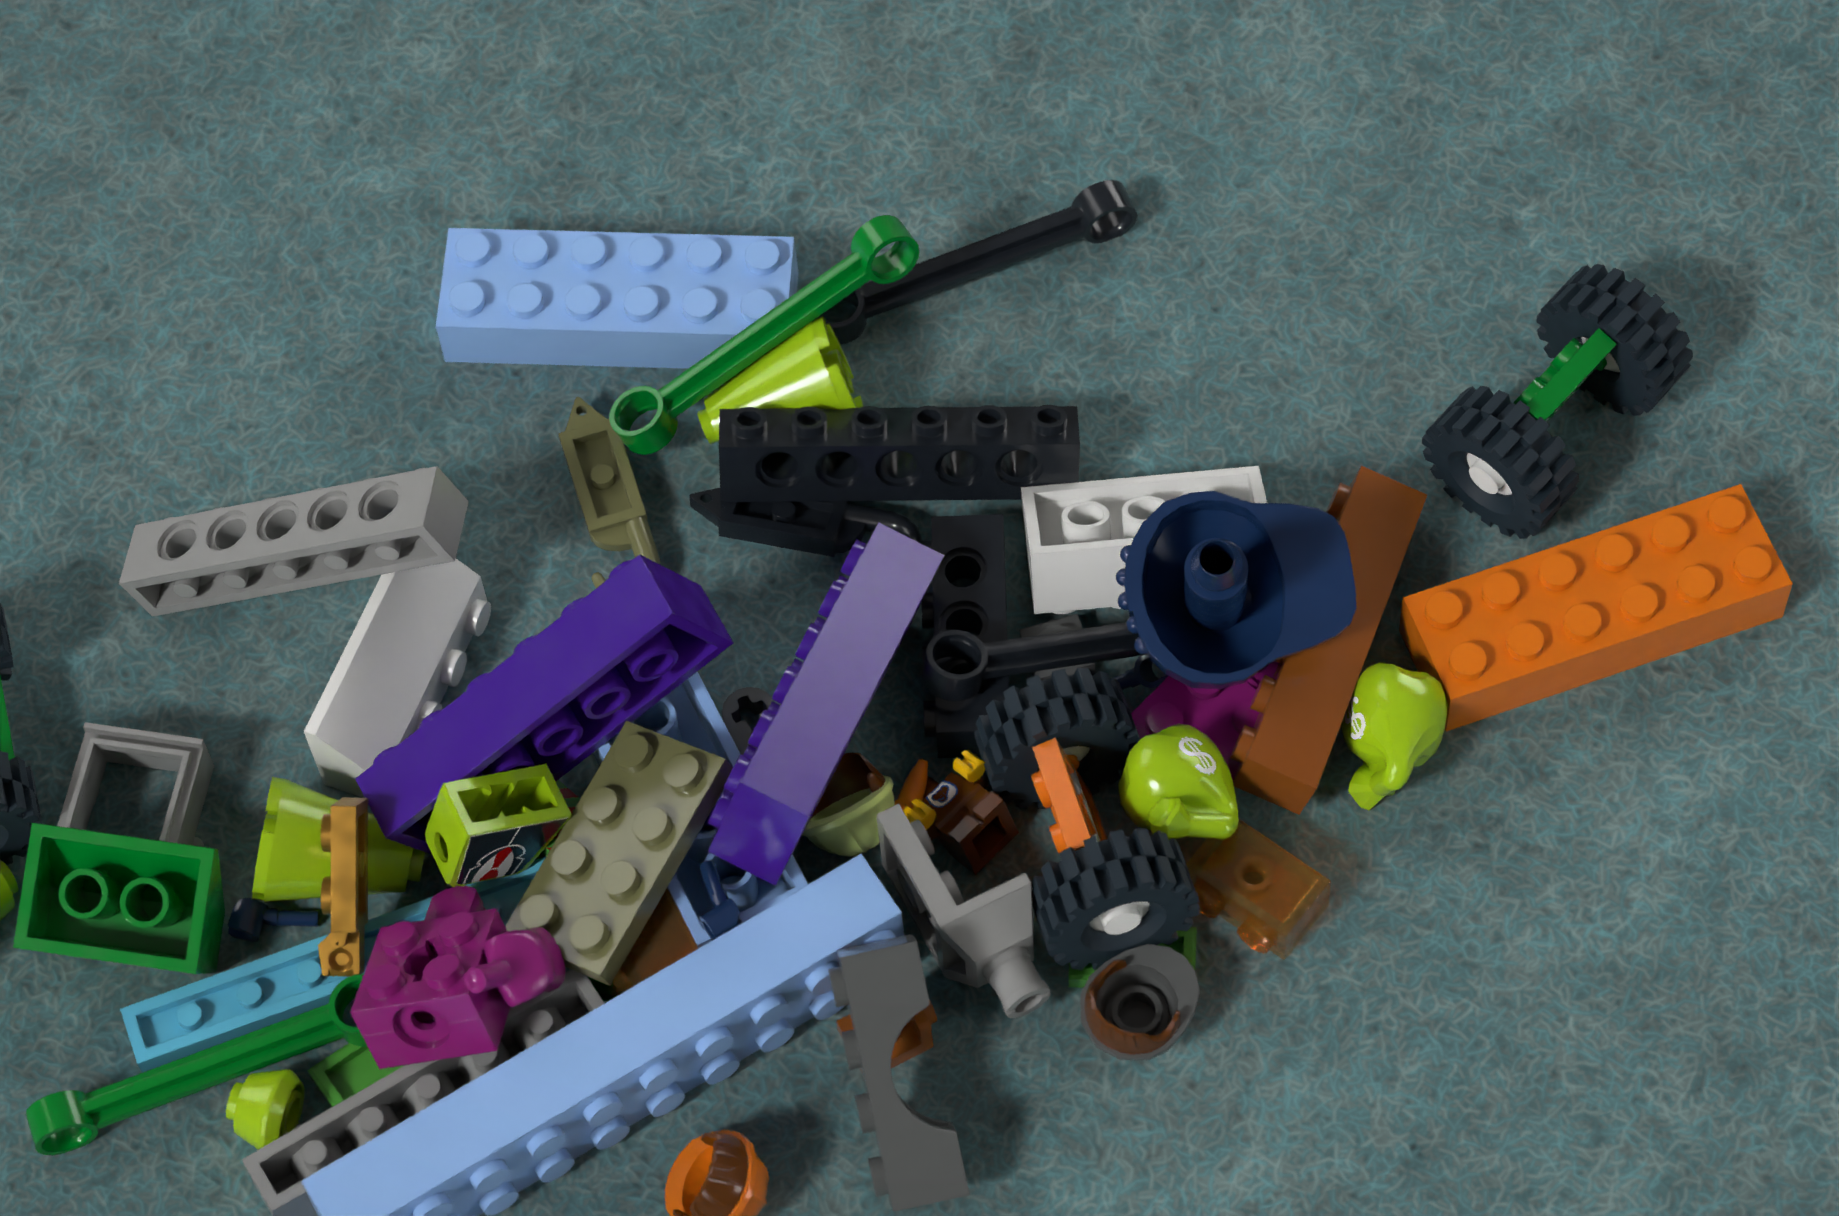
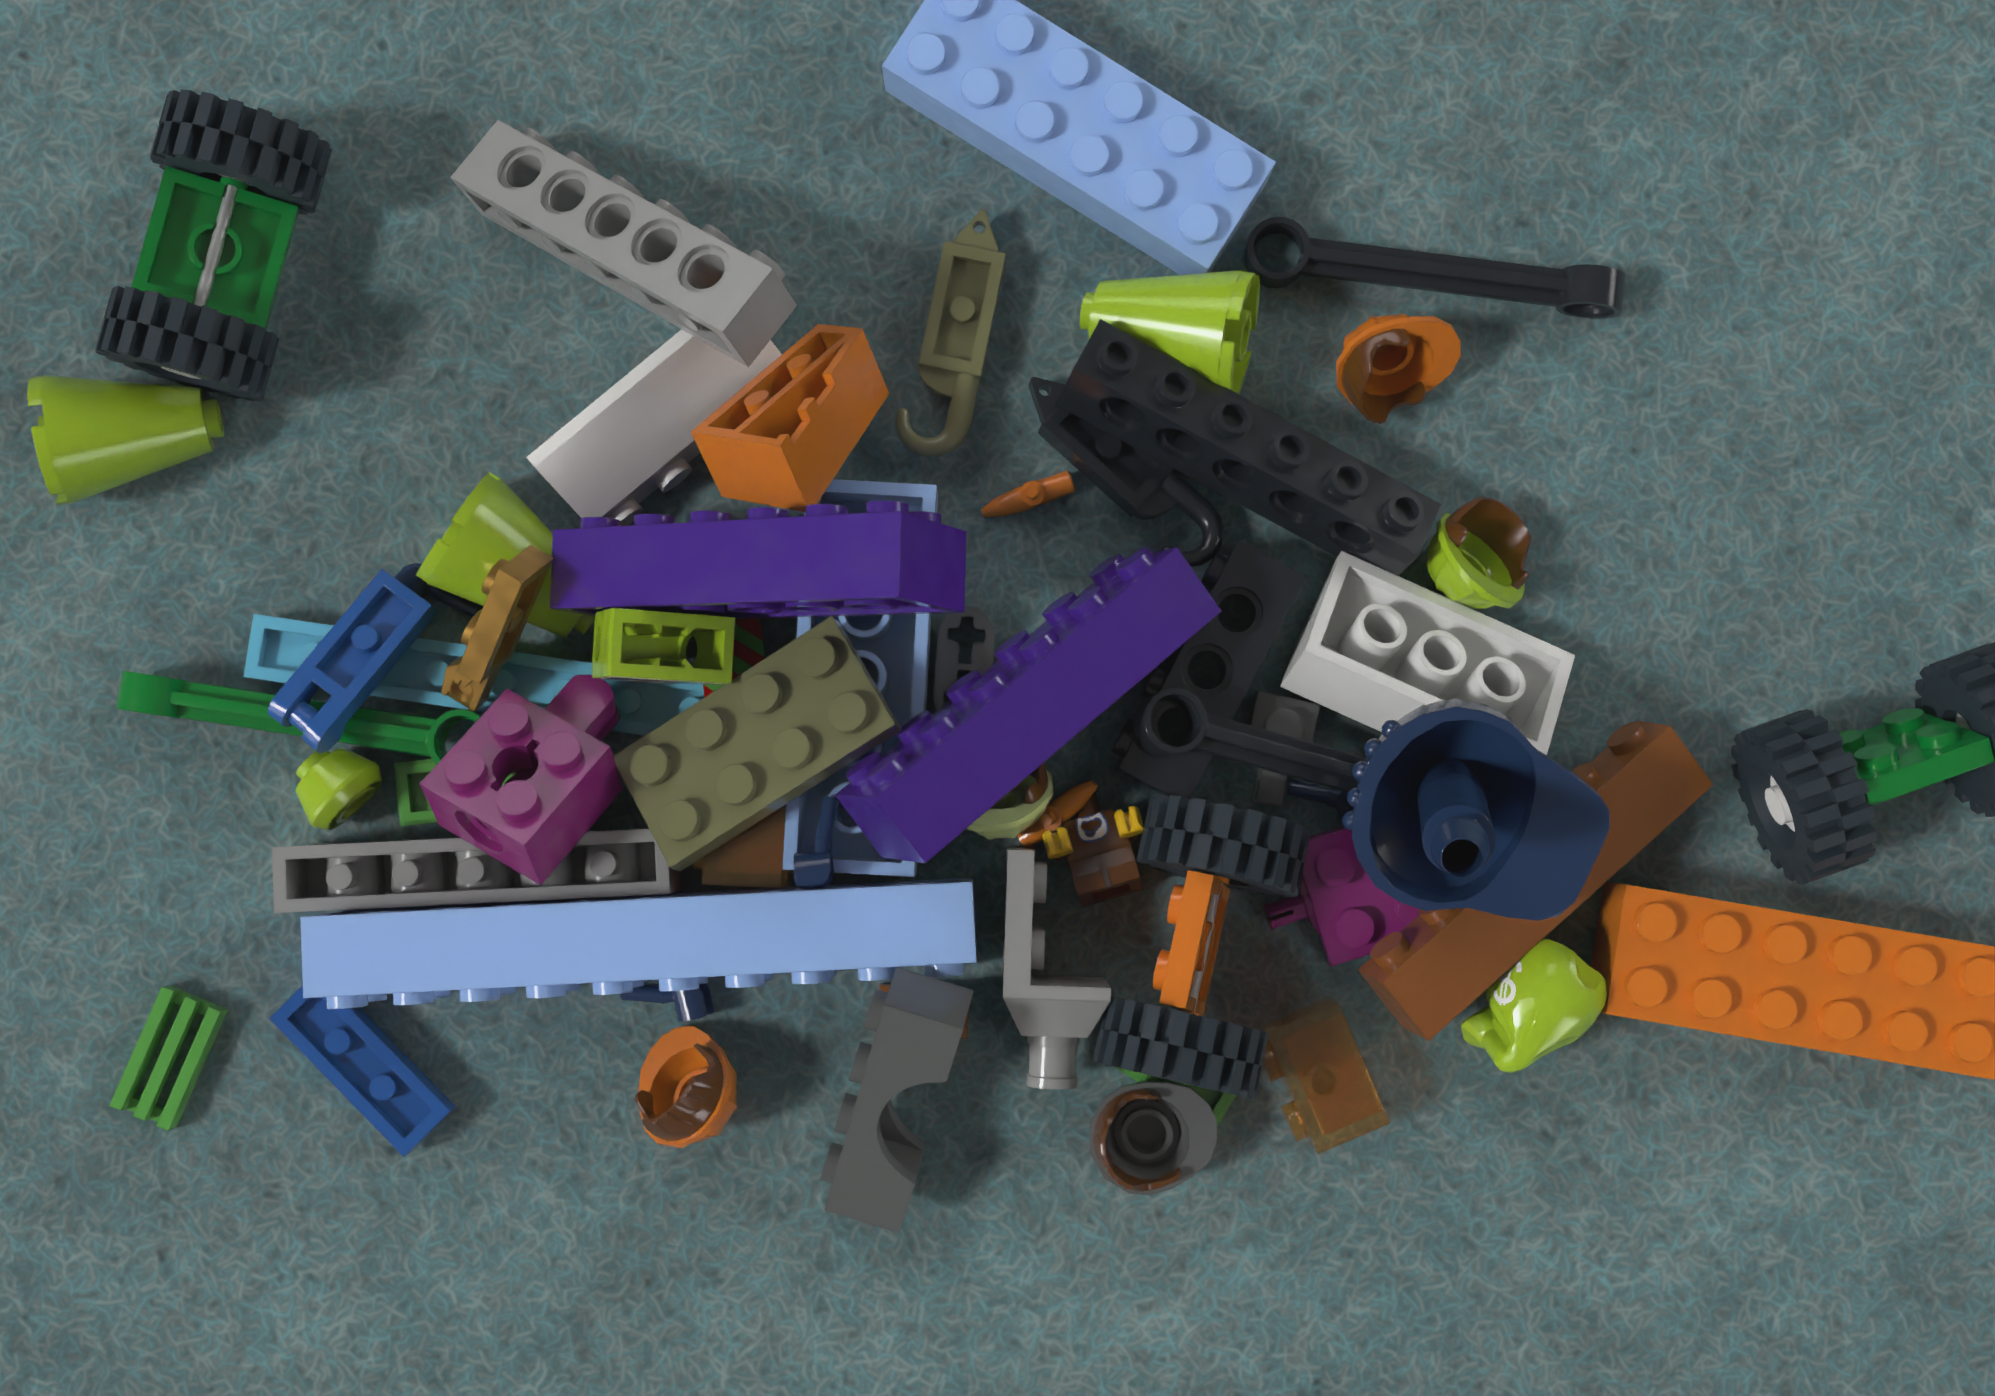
camera: 20 degrees right, 25 degrees up
green slope [13,823,225,974] -> none
light grey piece [57,722,214,847] -> none
magenta piece [464,927,566,1007] -> none
green piece [609,215,920,455] -> none
lime piece [1118,724,1239,839] -> none
none -> blue plate [267,569,438,753]
none -> dark blue hand [621,983,714,1022]
none -> orange wedge [691,324,890,512]
none -> orange helmet [981,470,1076,517]
none -> orange piece [1335,314,1461,424]
none -> piece [1427,497,1531,609]

